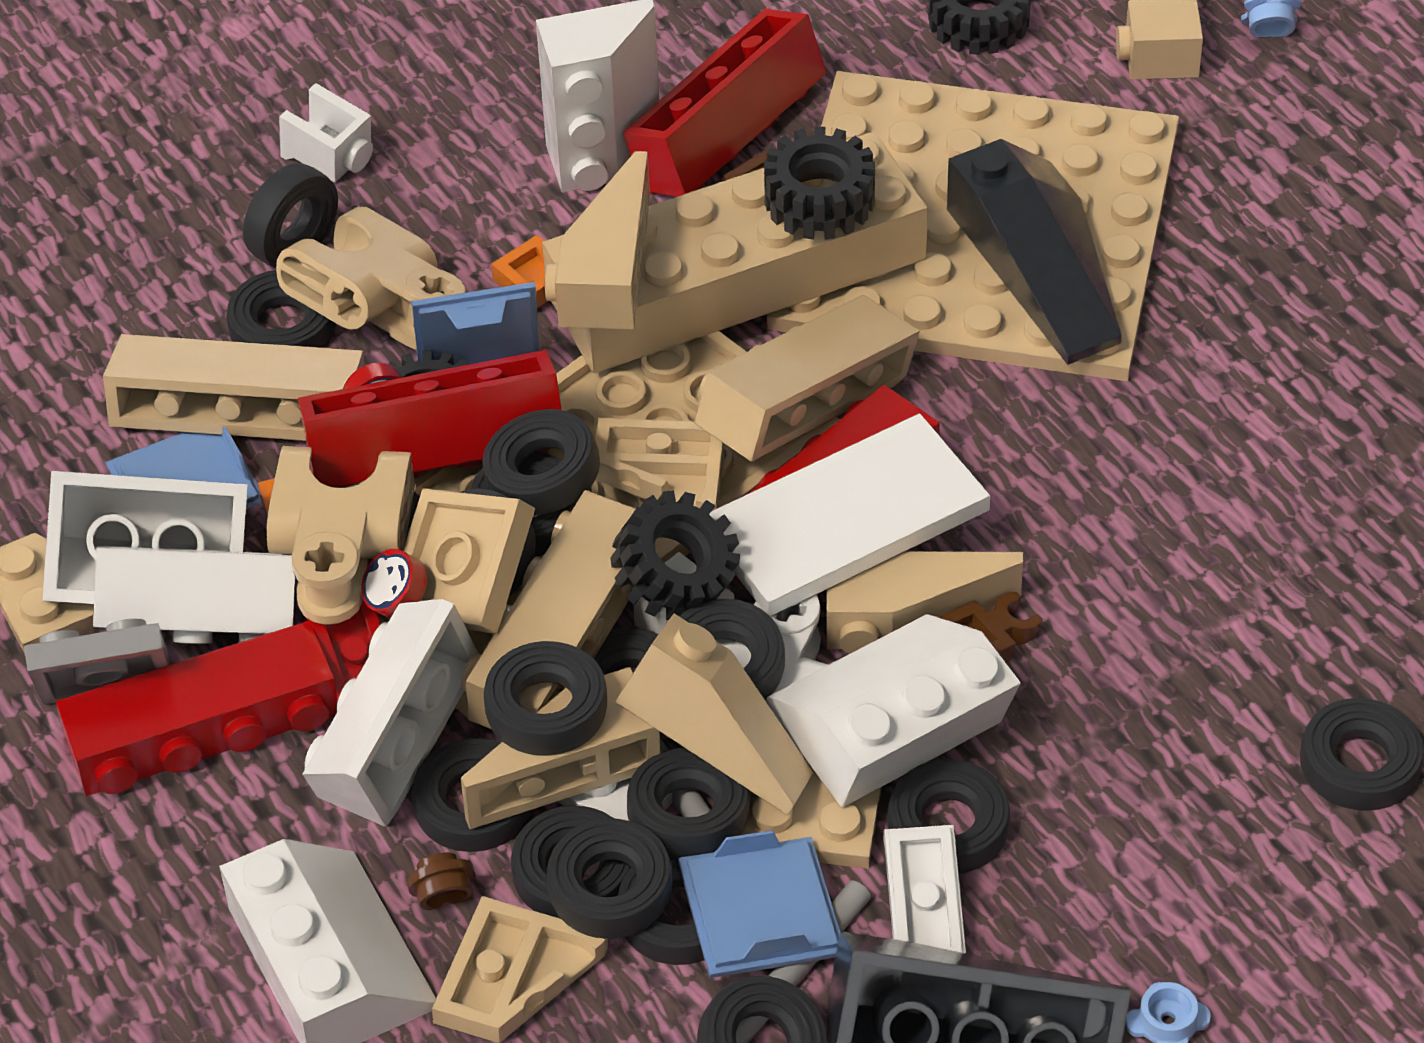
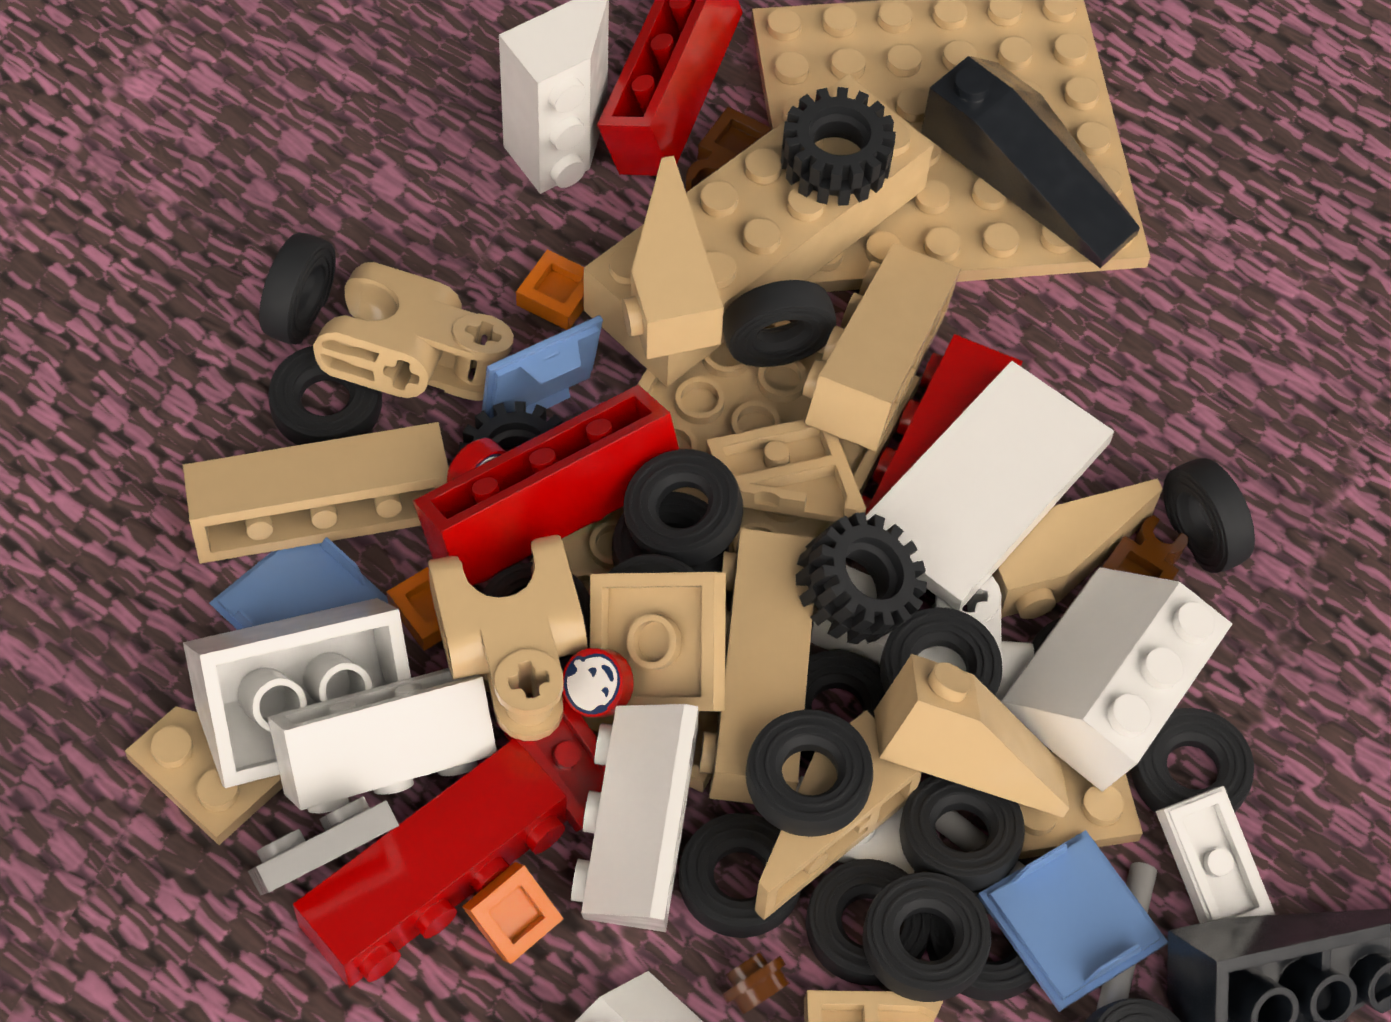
camera: 25 degrees left, 10 degrees up
white window [279,83,373,182] -> none
none -> orange plate [462,861,564,964]
none -> black tyre [723,280,836,367]
none -> black tyre [1163,458,1255,573]

